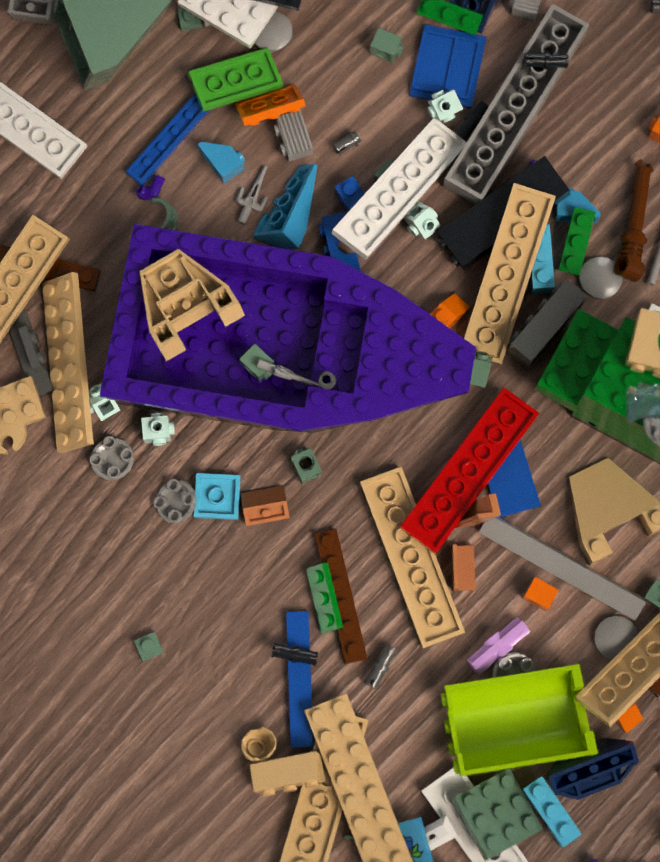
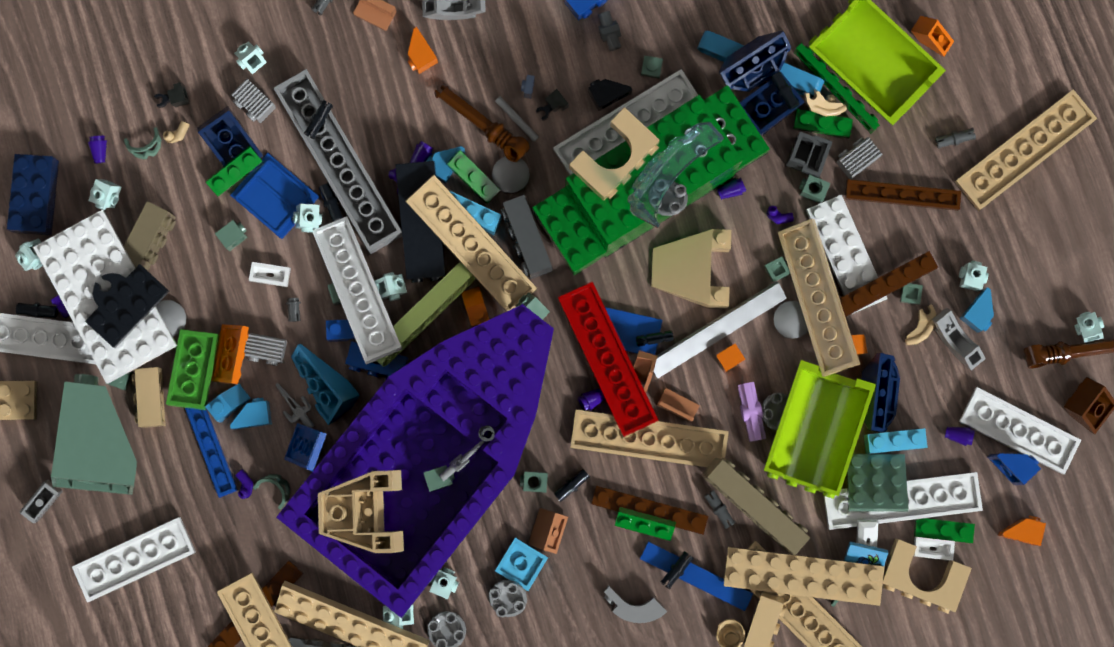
camera: 65 degrees left, 5 degrees up
none -> tan brick [132,367,166,428]
none -> dark azure slope [205,383,251,423]
none -> white piece [249,262,291,287]
none -> blue tile [284,423,327,471]
none -> yellowish green beam [376,262,475,367]
none -> dark purple cone [410,141,434,163]
none -> black pin [554,469,590,502]
none -> dark purple cone [578,389,605,411]
none -> light grey arch [603,586,667,623]
none -> black axle [636,330,674,347]
none -> dark tan brick [701,458,810,555]

